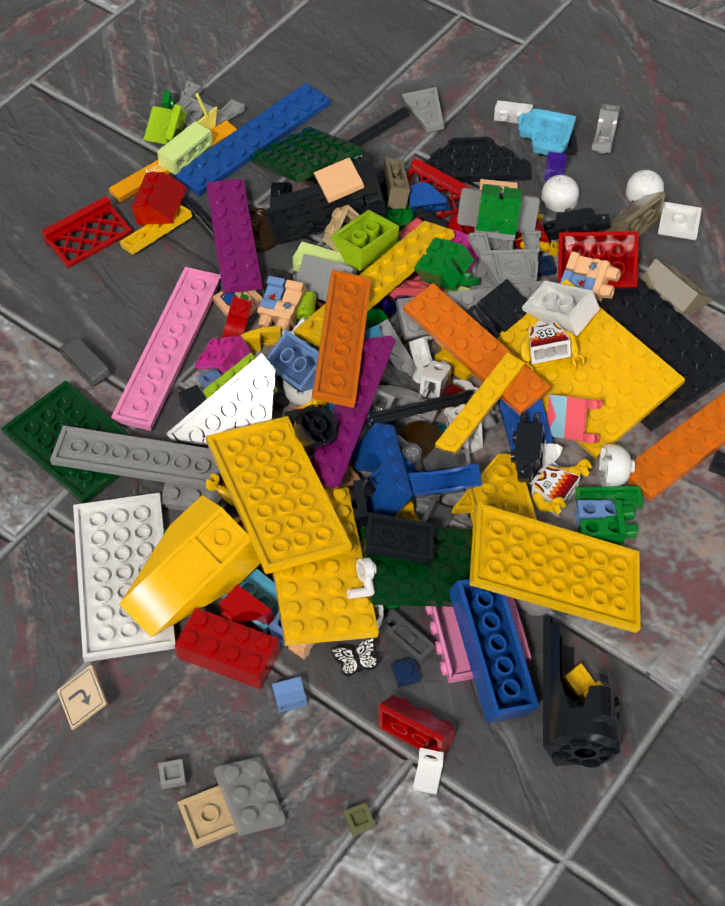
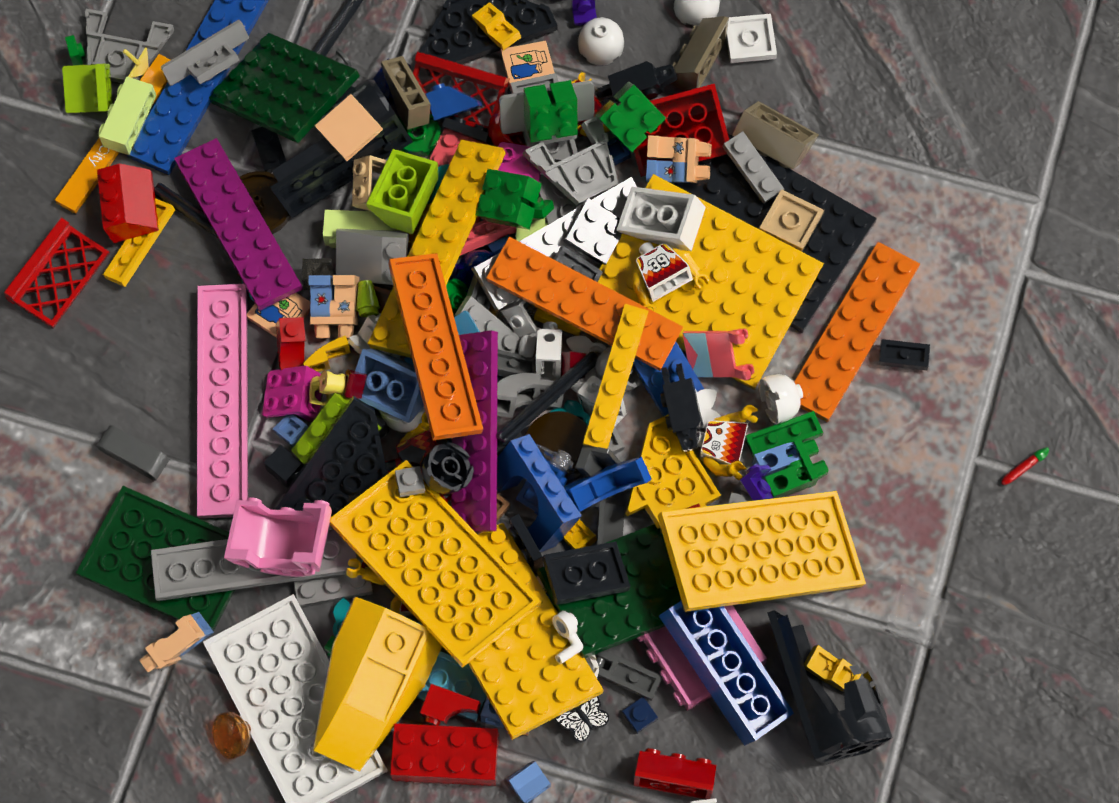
camera: 20 degrees left, 15 degrees up
none -> light nougat hips [140,612,214,672]
none -> light grey bracket [161,20,249,85]
none -> clear orange piece [212,712,251,759]
none -> bright pink cylinder [224,498,332,577]
none -> light yellow leg [309,370,346,406]
none -> dark red slope [343,369,367,399]
none -> light grey plate [395,466,425,497]
none -> yellow slope [472,2,521,51]
none -> green piece [595,82,666,152]
none -> light grey plate [722,131,784,204]
none -> dark purple bracket [740,464,774,501]
none -> tan plate [759,189,824,252]

